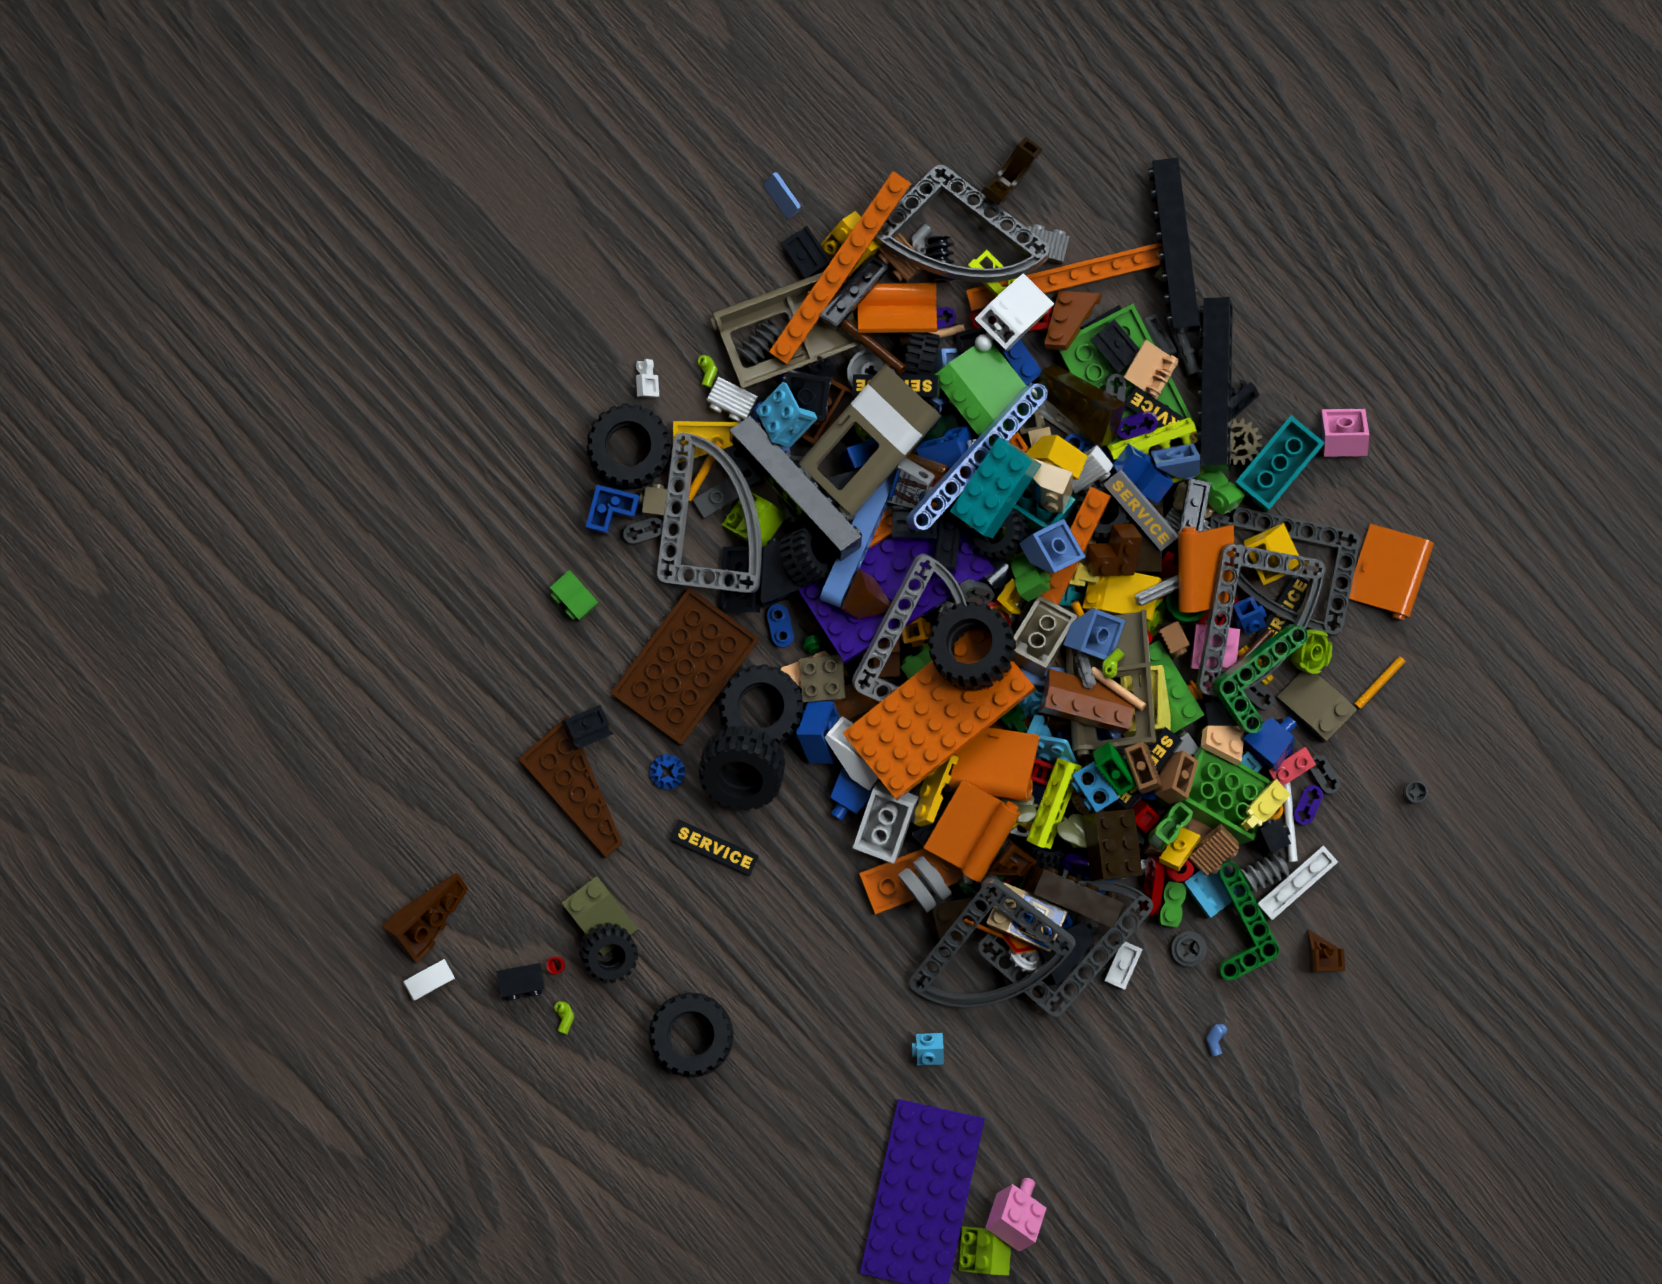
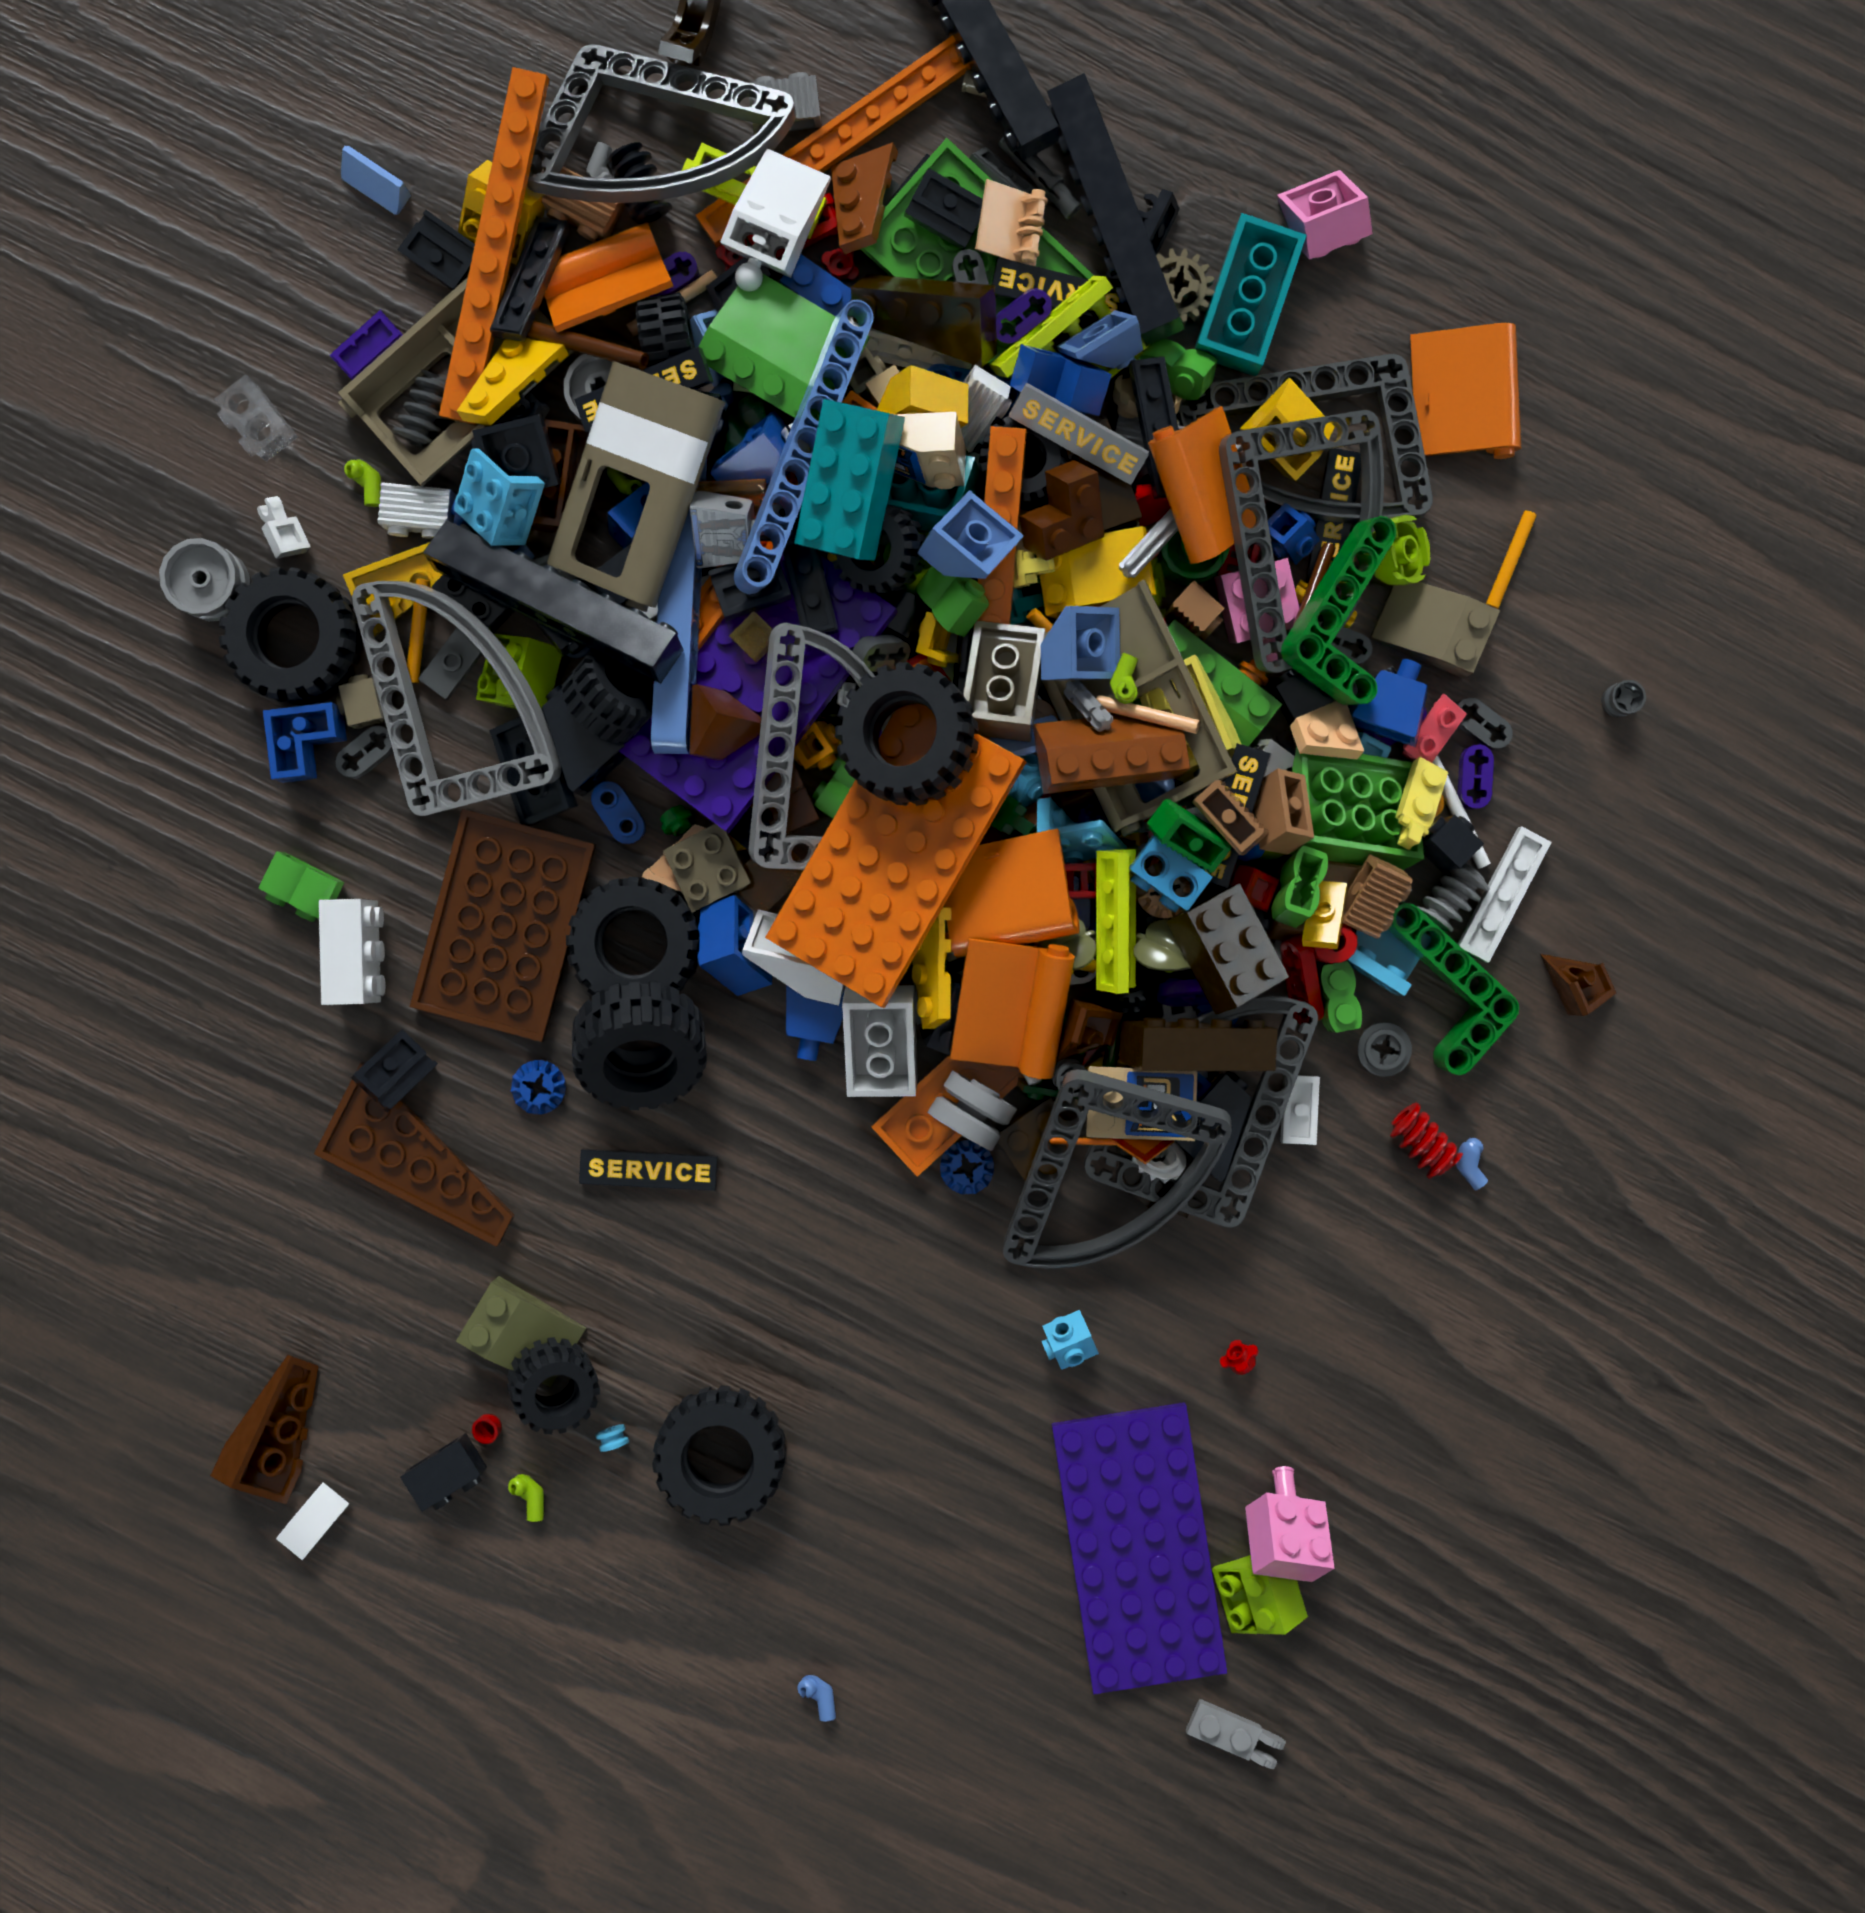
camera: 20 degrees left, 5 degrees up
none -> light grey wheel [159,538,250,622]
none -> clear brick [213,374,298,462]
none -> white brick [319,899,386,1005]
none -> dark purple plate [330,310,403,380]
none -> yellow wing [457,338,569,426]
none -> medium azure bush [595,1424,629,1452]
none -> clear yellow plate [729,611,773,663]
none -> medium blue arm [797,1675,836,1722]
none -> red plate [821,248,859,281]
none -> blue gear [940,1140,994,1195]
none -> red plate [1220,1340,1259,1375]
none -> red piece [1389,1102,1463,1179]

